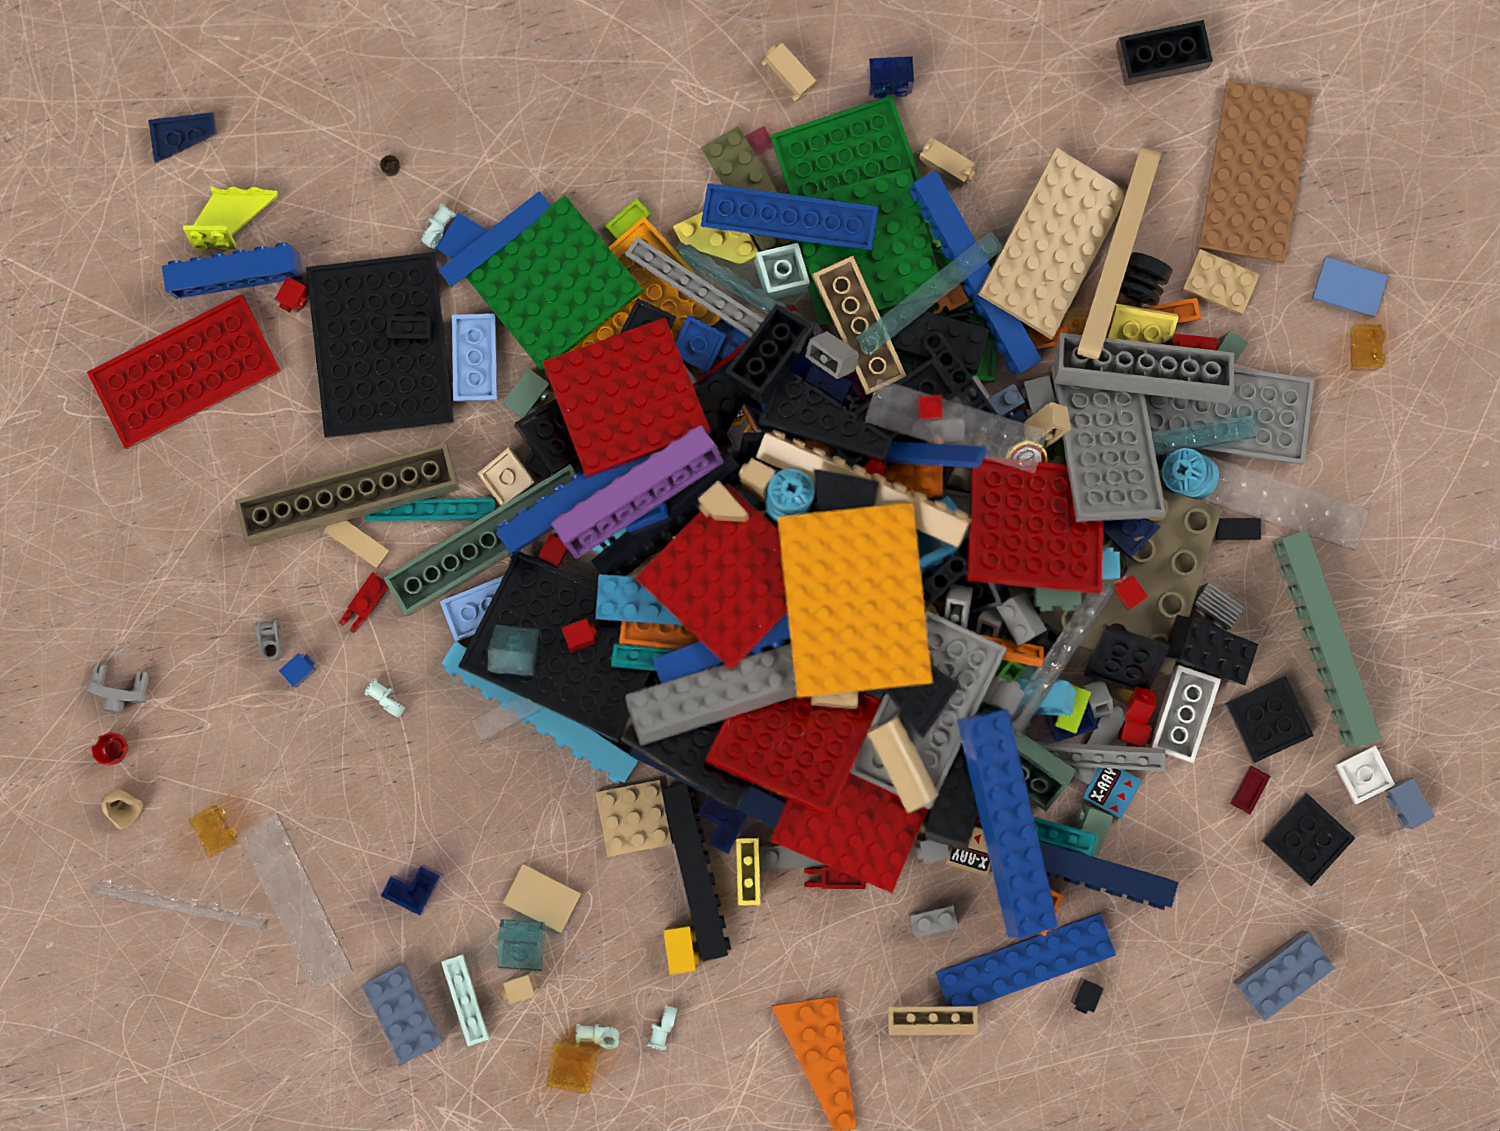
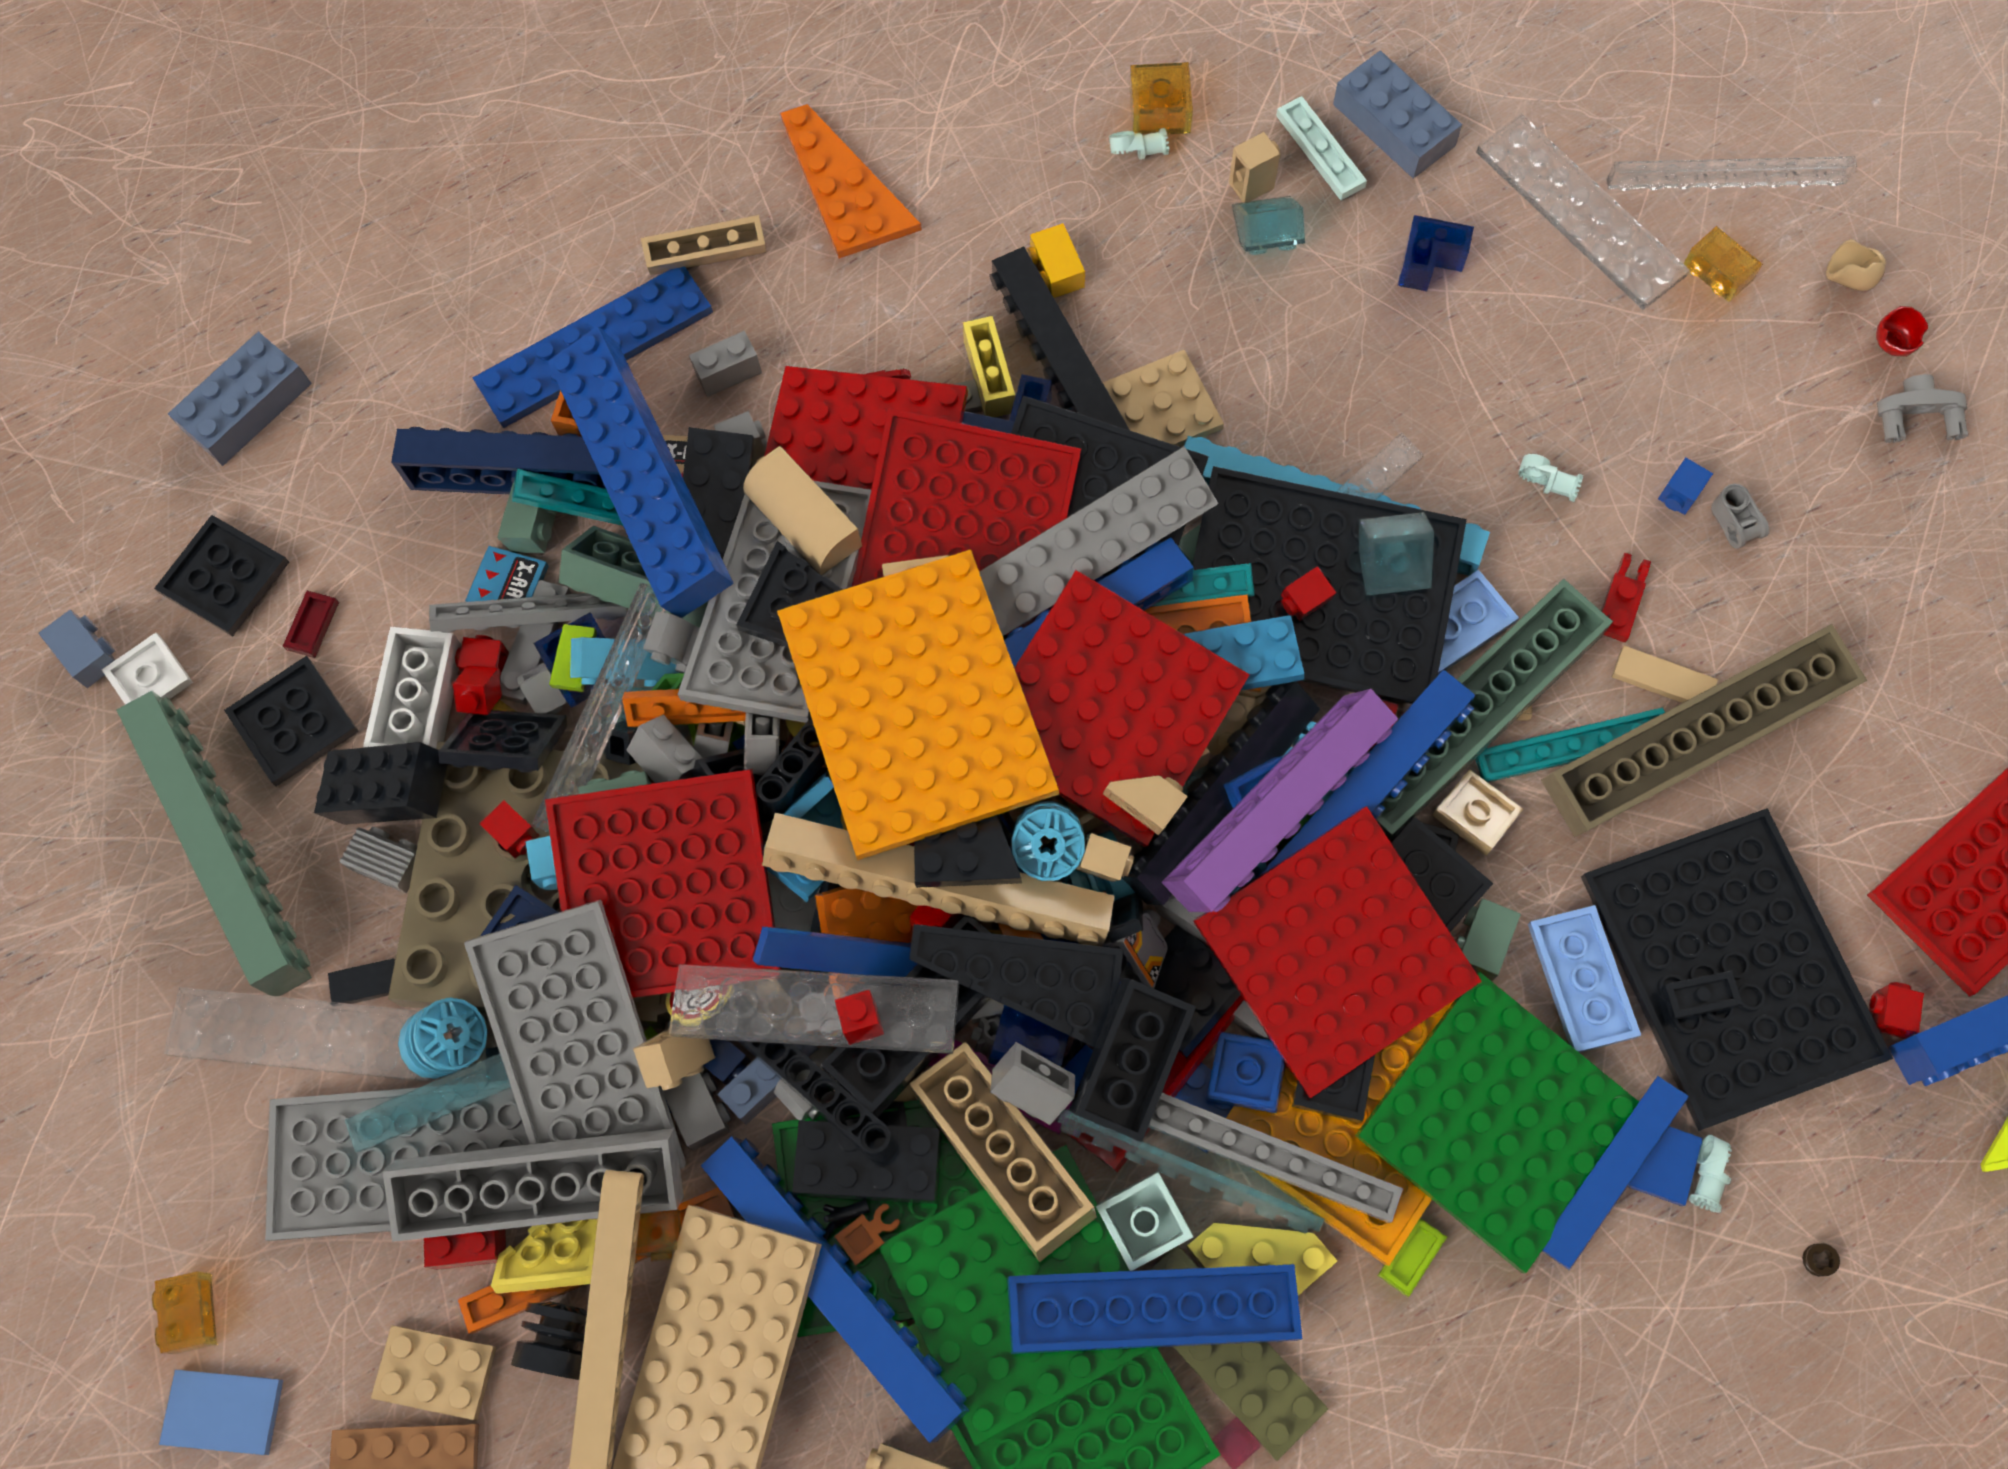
camera: 170 degrees right, 15 degrees down
tan tile [503,864,582,933] -> none
light aqua connector [647,1006,677,1050] -> none
clear light blue plate [855,231,1004,355] -> none
black brick [1071,978,1104,1014] -> none
sand green brick [1217,331,1248,364] -> none

